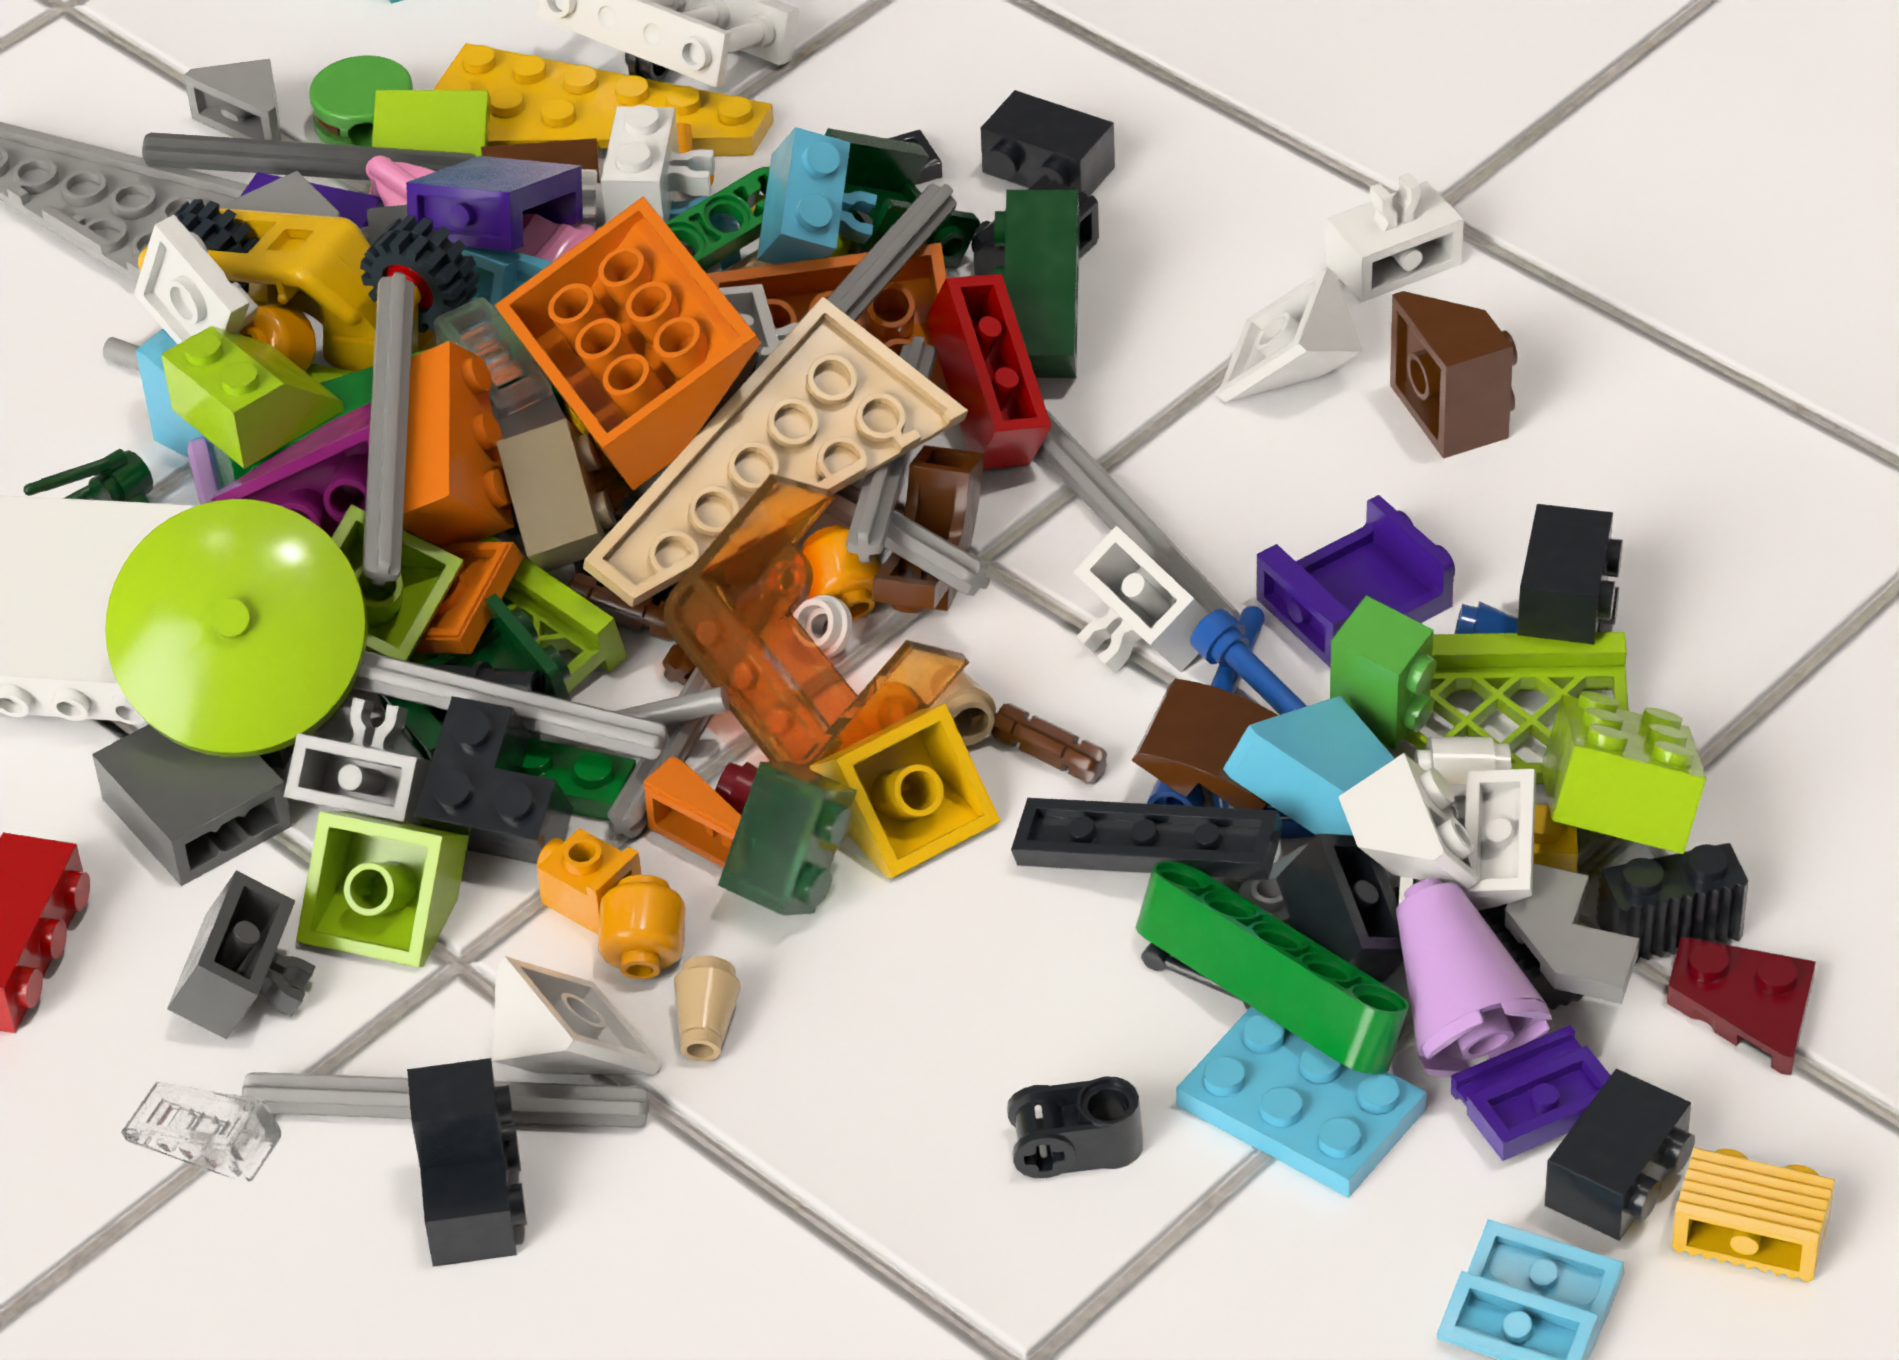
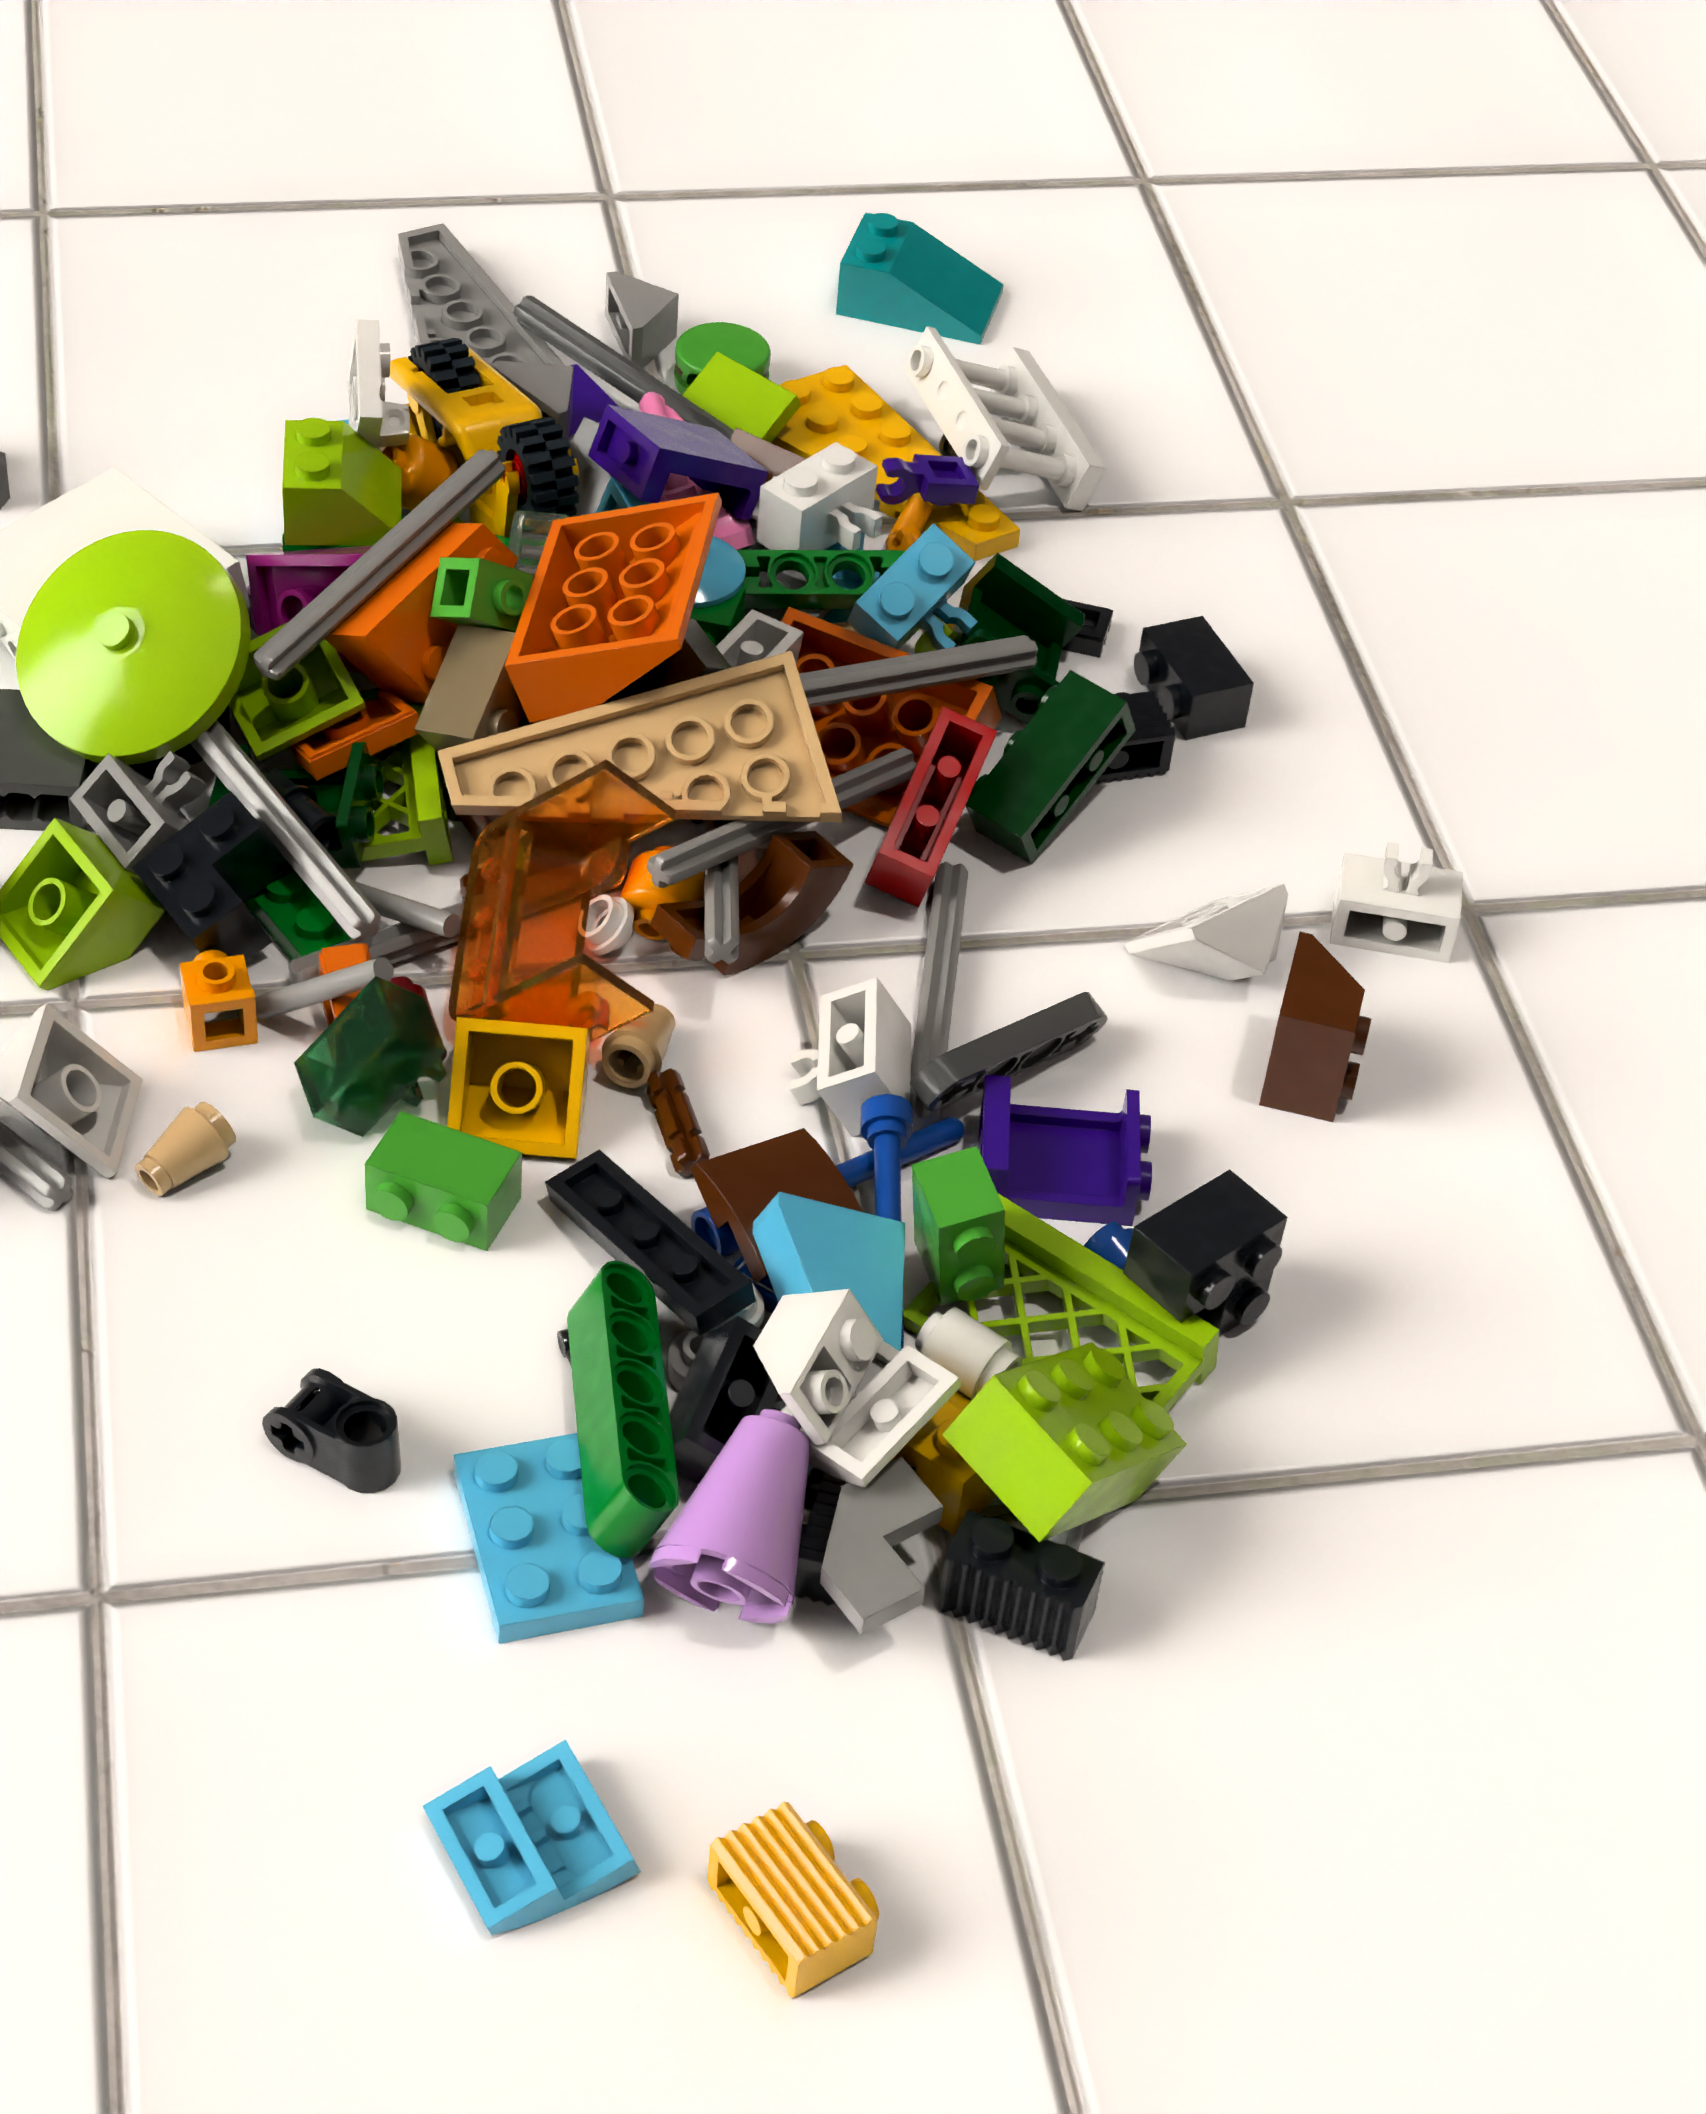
camera: 30 degrees right, 0 degrees up
dark green plant [23,448,153,503] -> none
light orange head [598,875,686,979] -> none
dark purple plate [1450,1025,1611,1161] -> none
black brick [1544,1068,1695,1241] -> none
dark red wing [1667,936,1816,1075] -> none
none -> light grey bar [255,957,394,1020]
none -> bright green brick [365,1111,522,1251]
none -> bright green brick [430,557,533,633]
none -> dark purple plate [876,454,979,506]
none -> dark grey beam [910,992,1108,1111]

